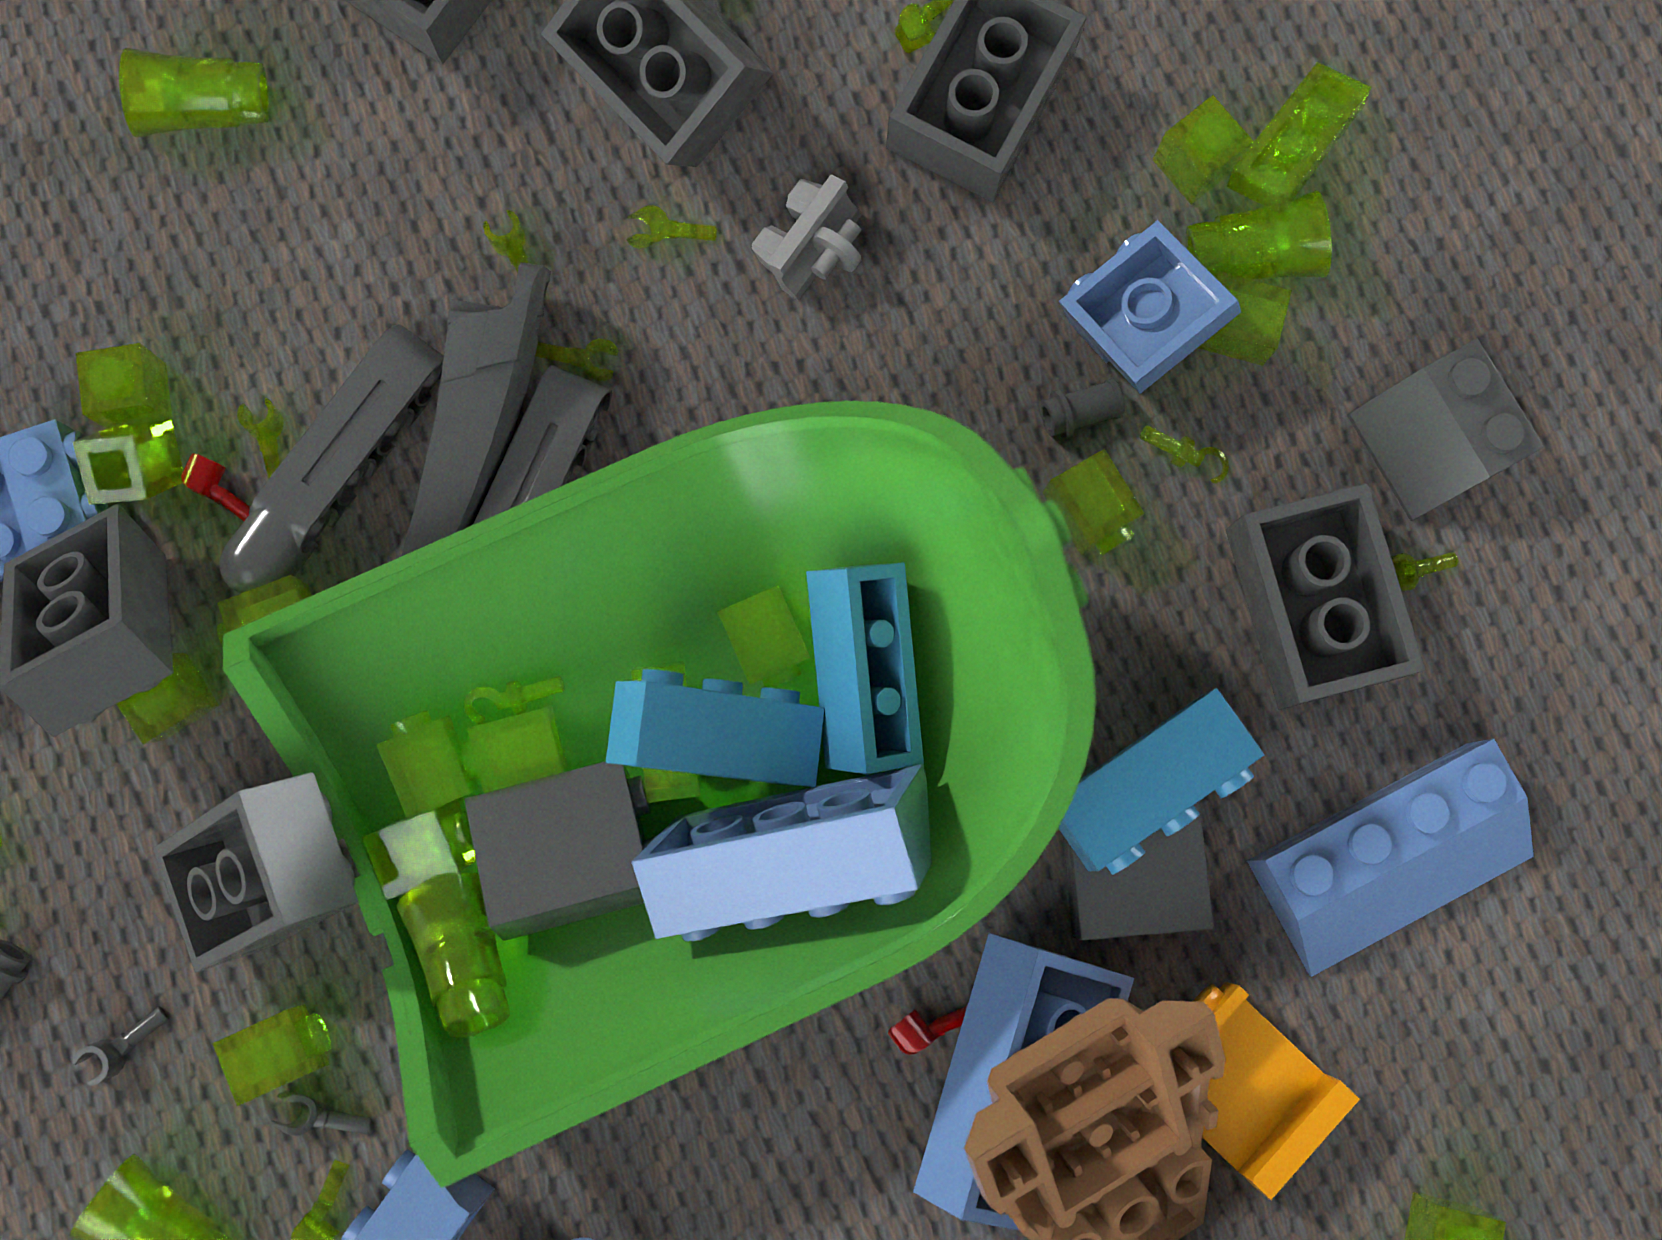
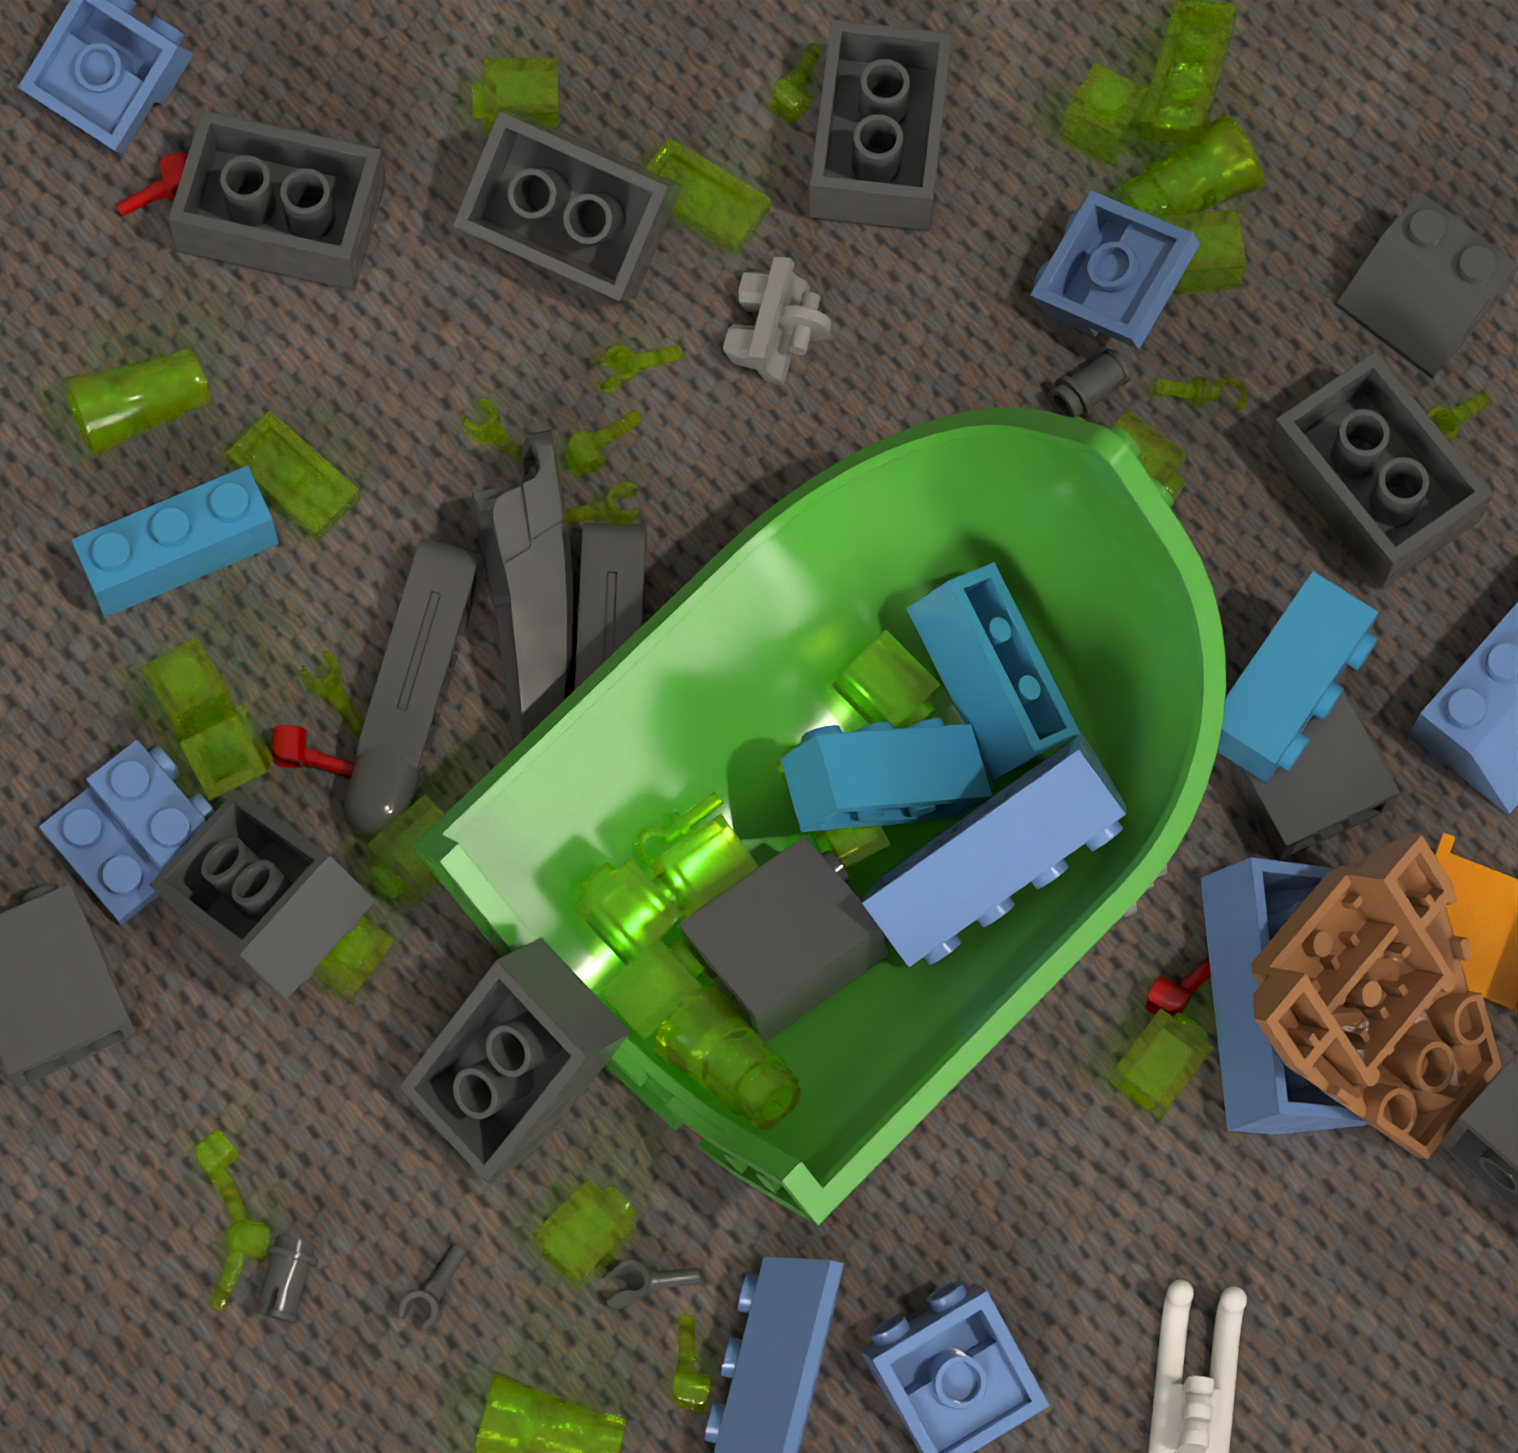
camera: 20 degrees left, 10 degrees down
none -> dark azure brick [71,465,279,618]
none -> clear neon green plate [226,410,361,541]
none -> clear neon green hand [565,410,642,478]
none -> clear neon green plate [646,137,771,255]
none -> clear neon green brick [1109,1008,1214,1122]

